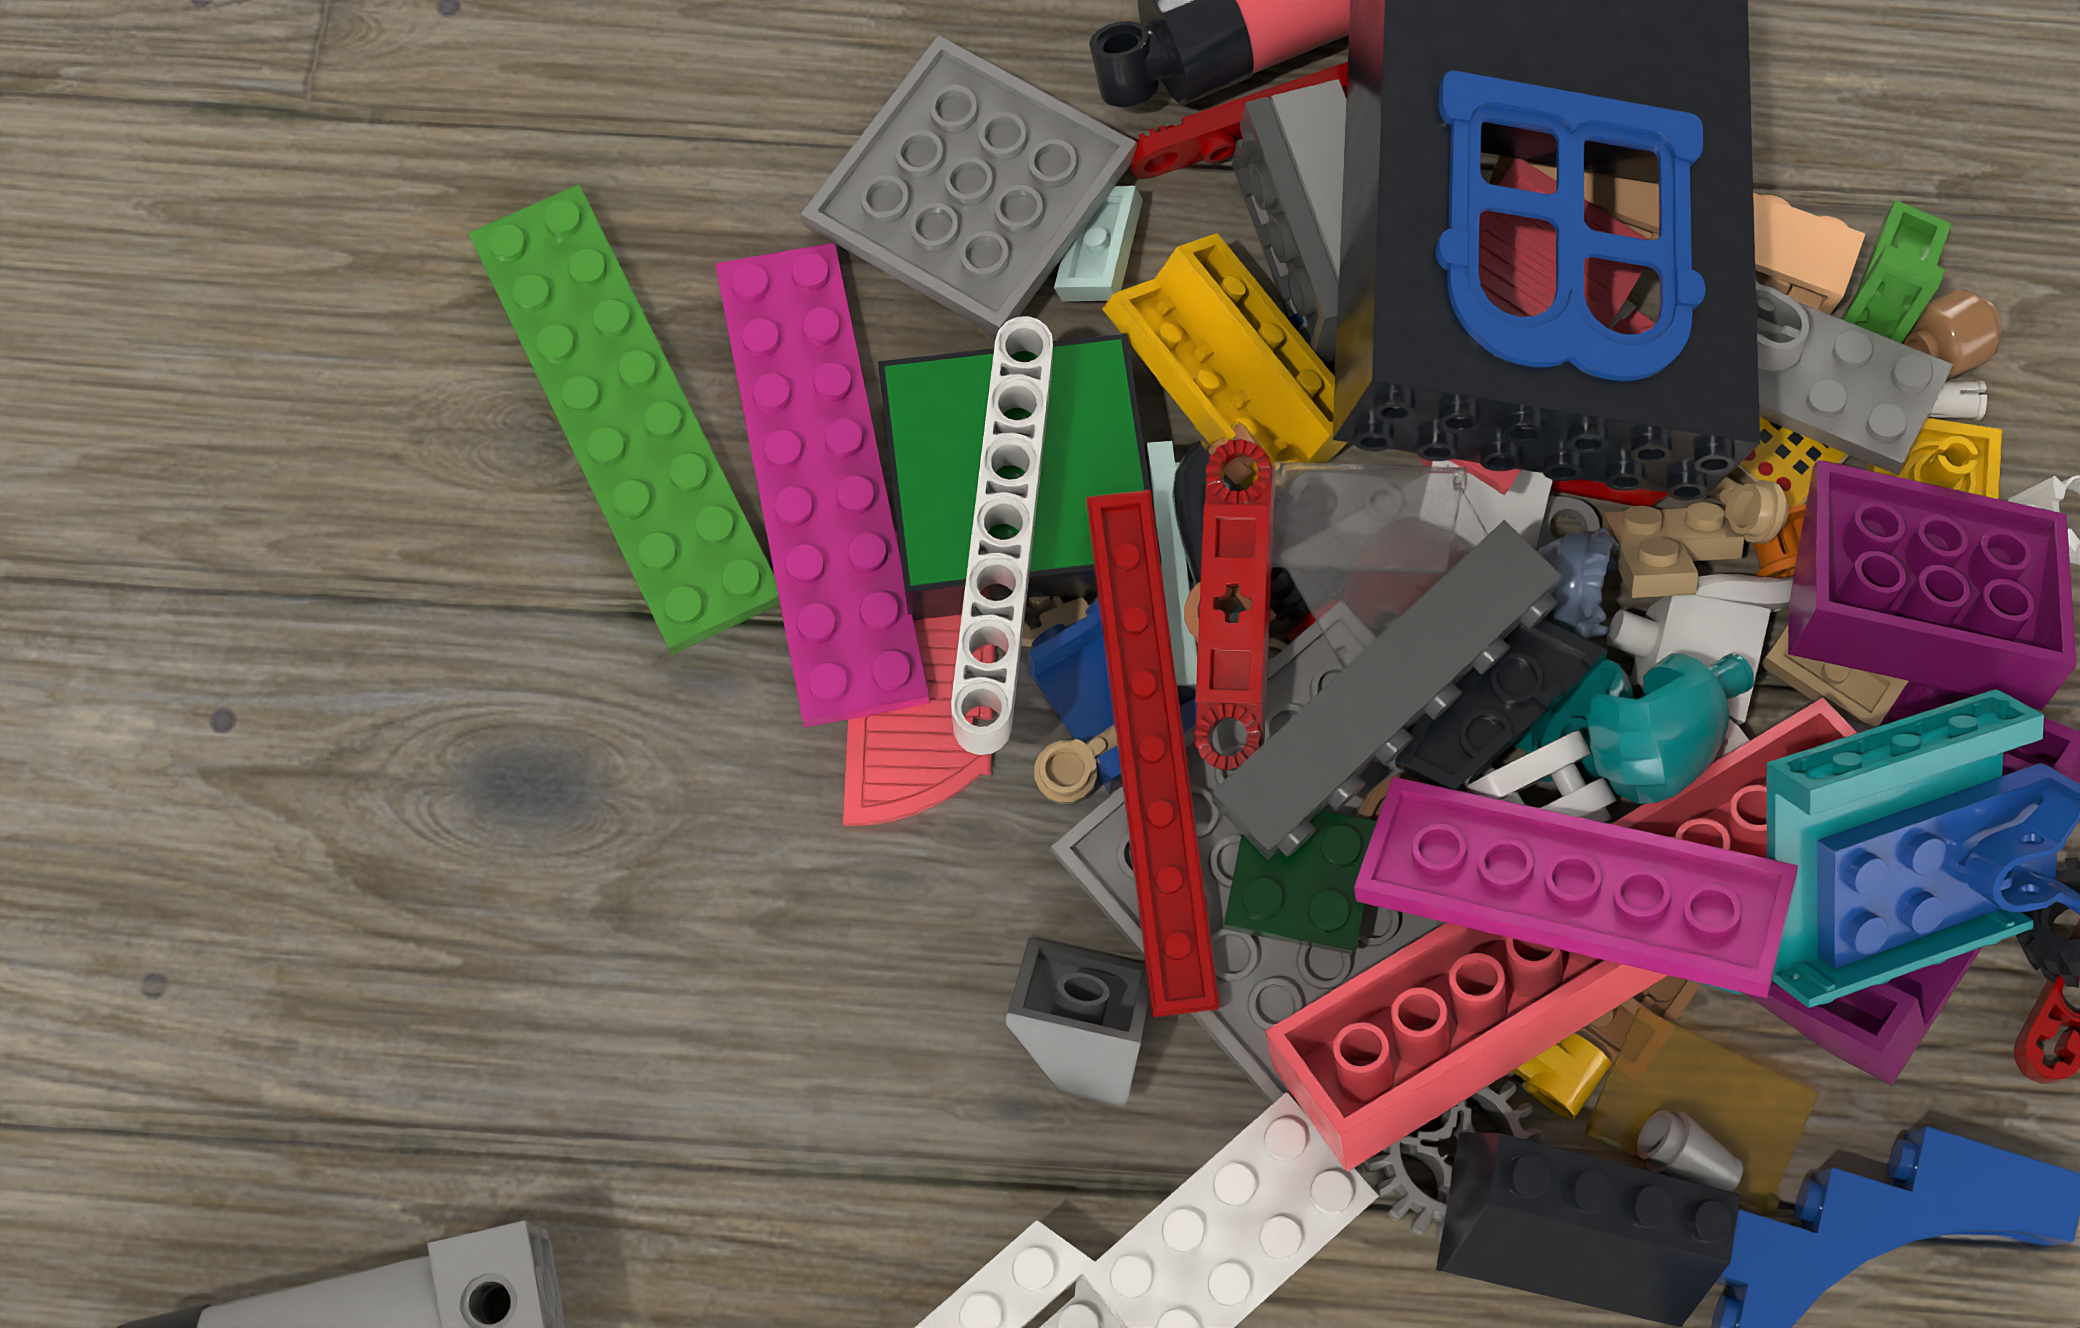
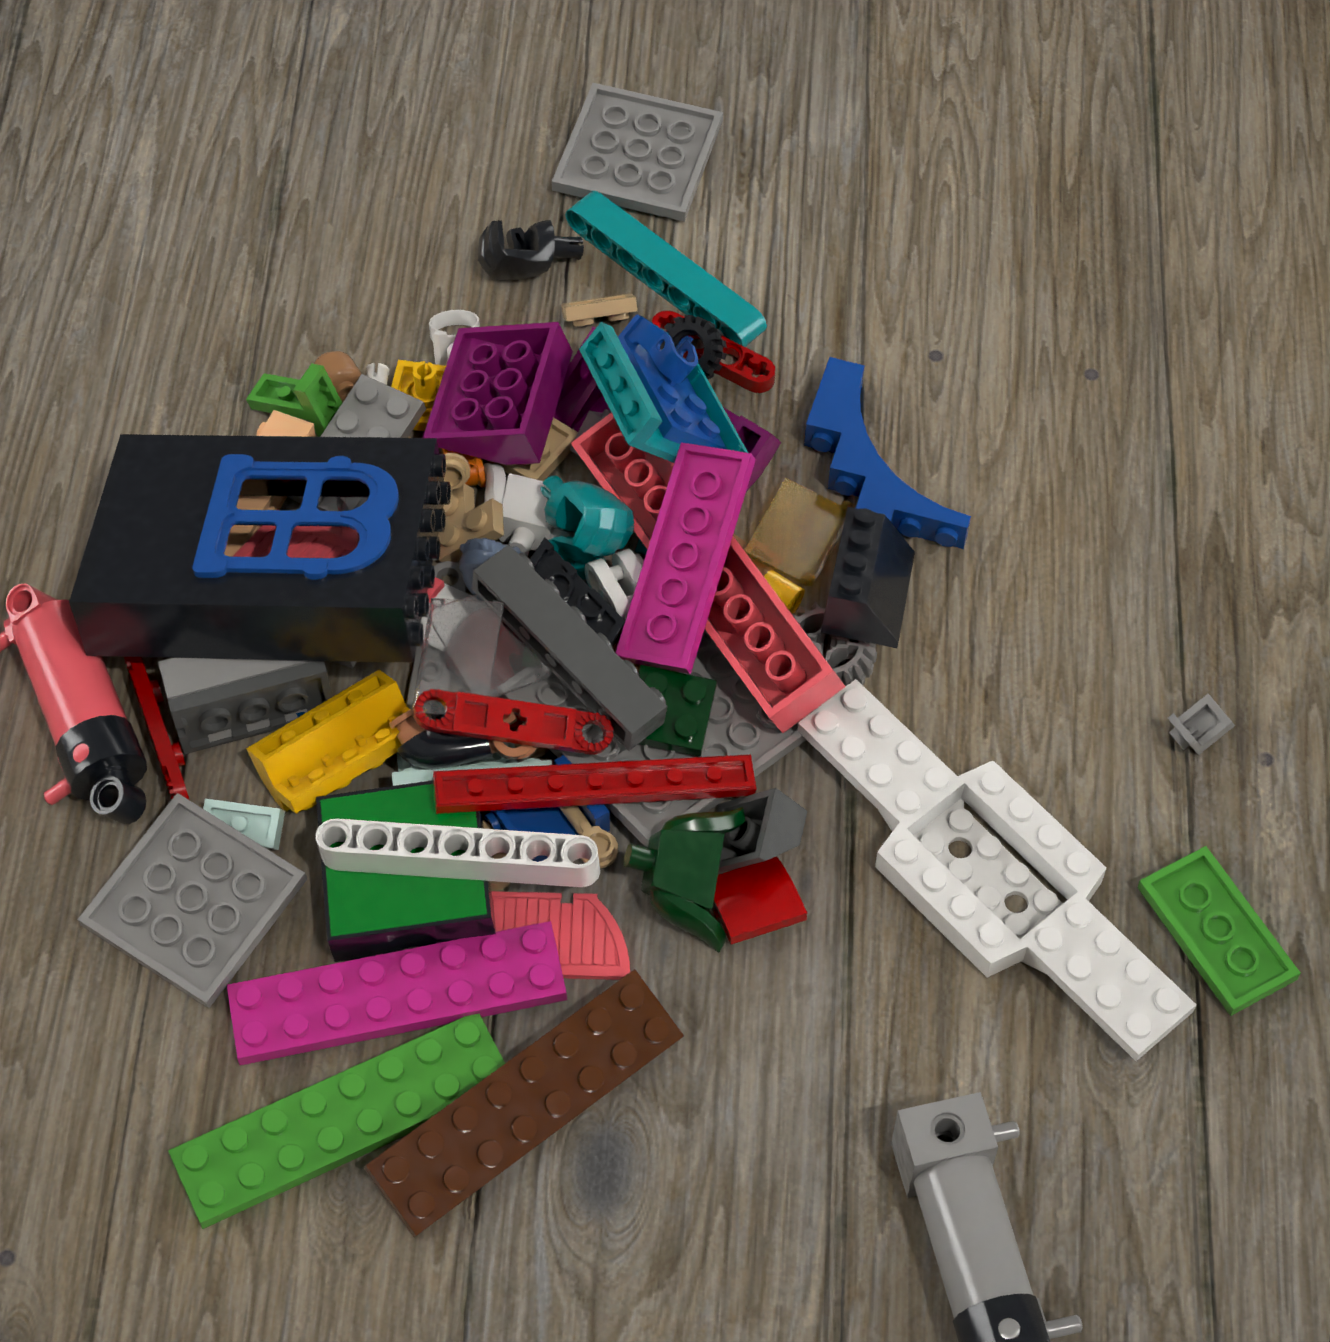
camera: 90 degrees left, 15 degrees down
light grey cone [1637,1110,1743,1192] -> none
none -> reddish brown plate [364,969,684,1237]
none -> dark green torso [624,806,746,953]
none -> red slope [712,856,807,945]

